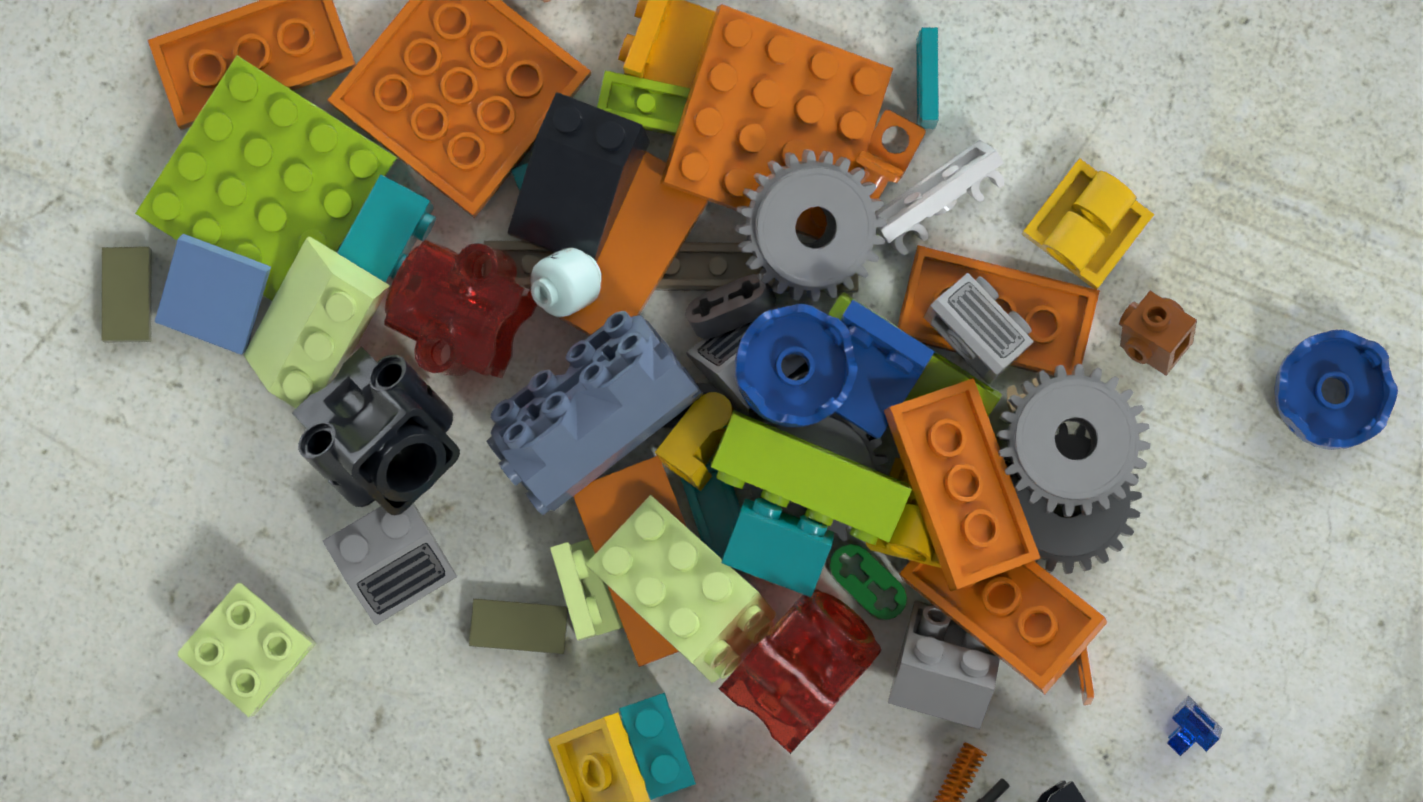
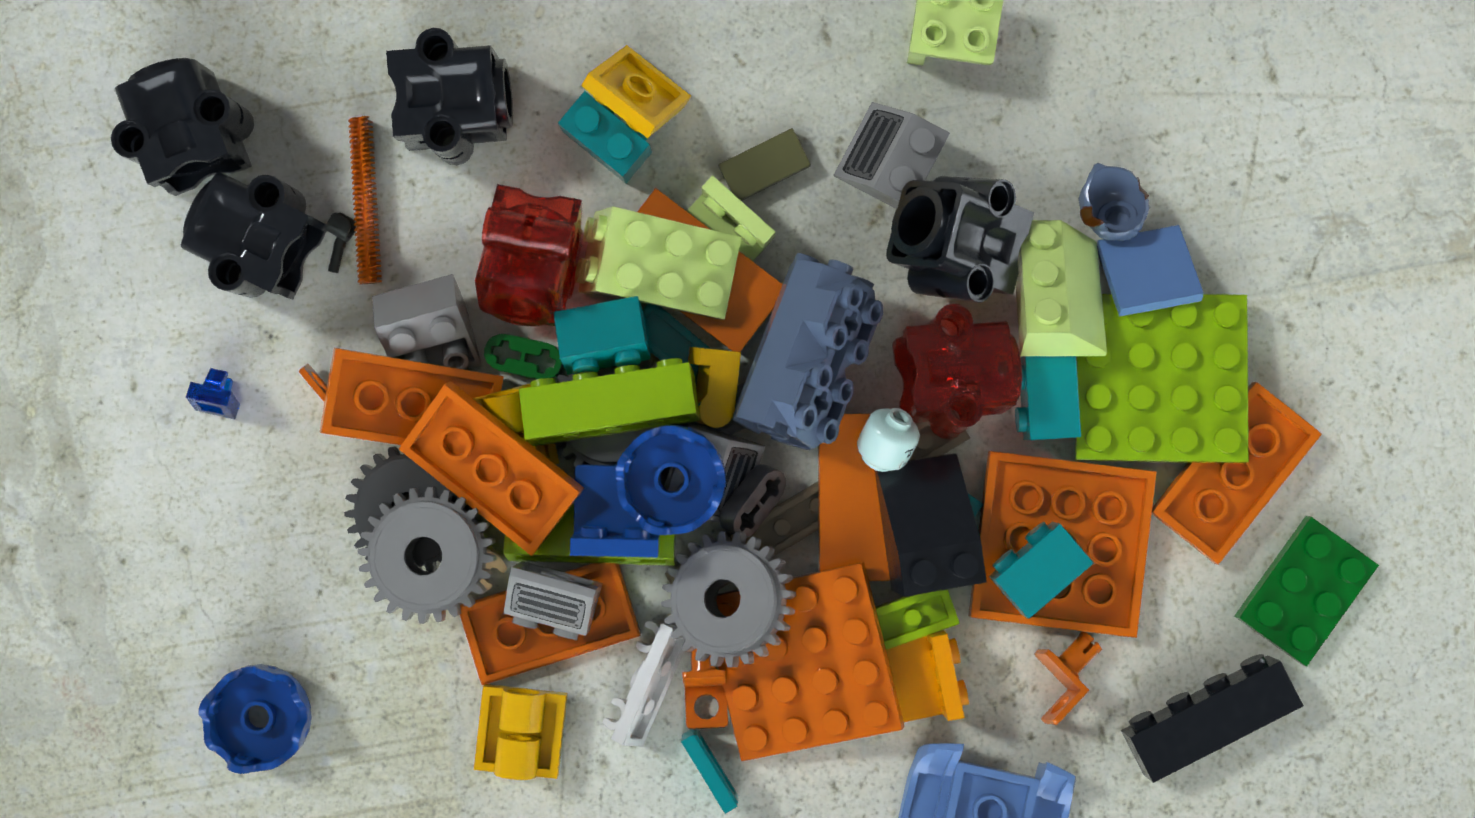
camera: 150 degrees right, 5 degrees up
olive tile [102,247,152,343] -> none
dark orange brick [1119,291,1197,376] -> none
none -> teal brick [989,522,1094,619]
none -> sand blue hair [1078,163,1150,241]

